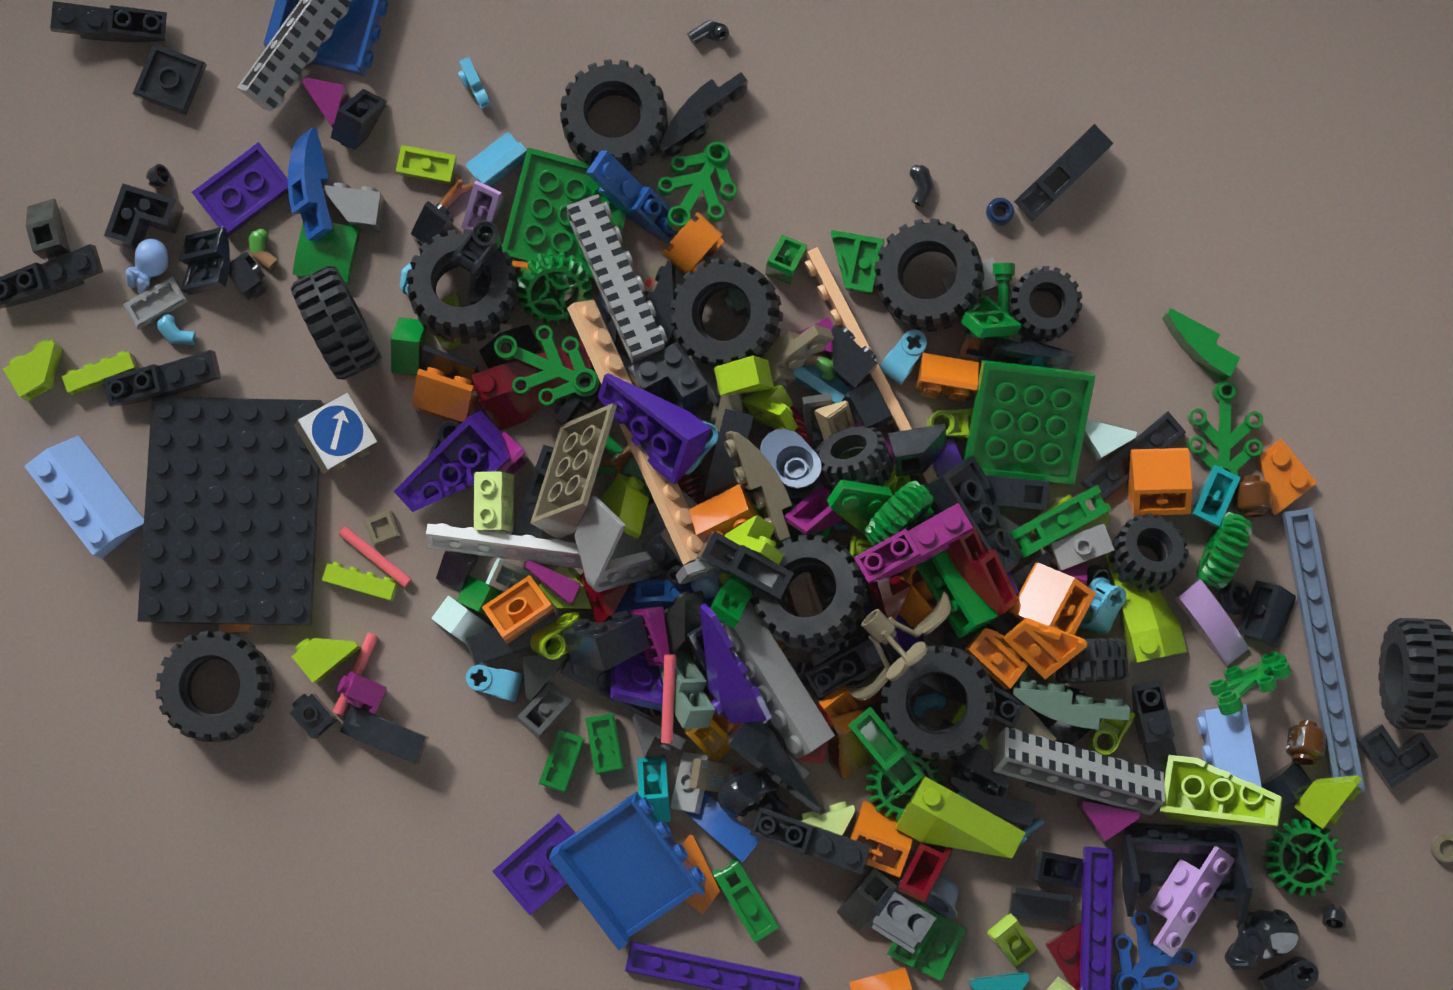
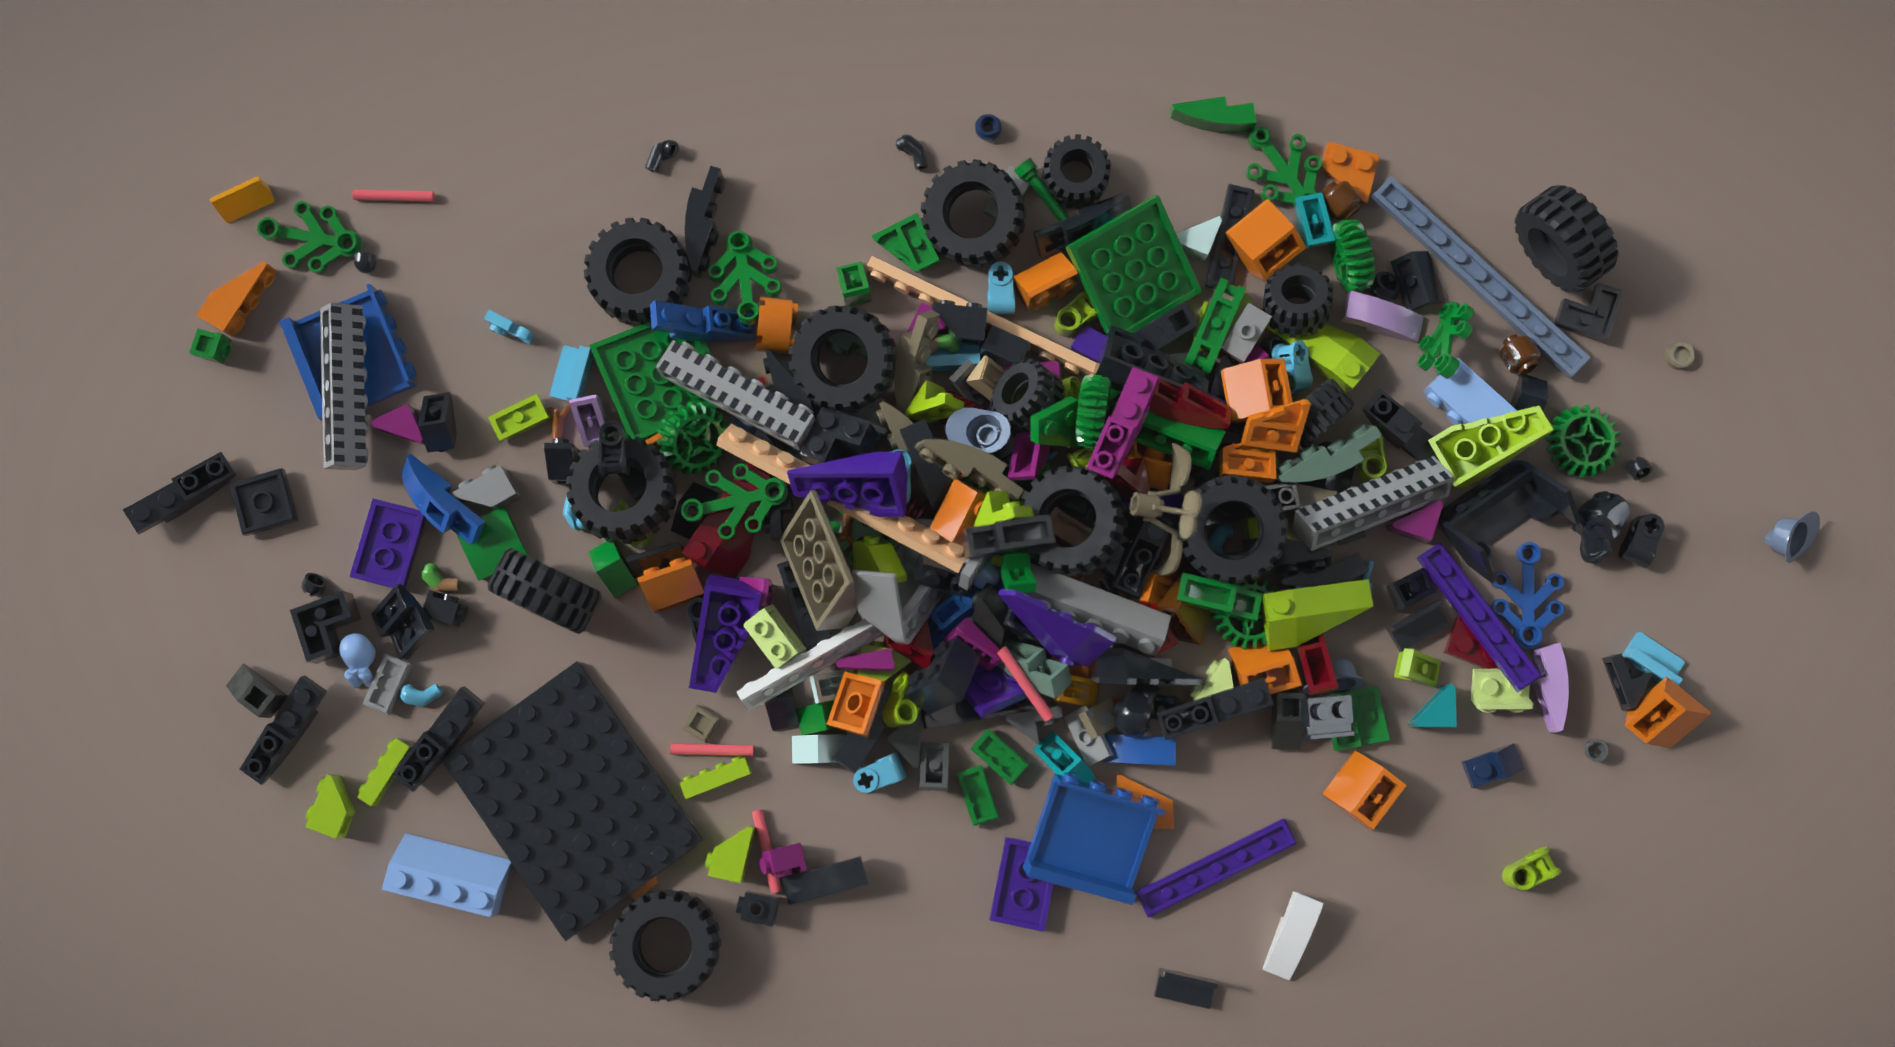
camera: 35 degrees left, 0 degrees up
piece [294,393,377,474] -> none
green plate [712,857,779,943] -> none
lime slope [714,356,774,396] -> none
black slope [888,424,947,477] -> none
green wing [961,296,1021,339] -> none
black slope [1013,123,1114,222] -> none
lavender bracket [1149,846,1234,957] -> none
lime slope [1294,775,1362,829] -> none

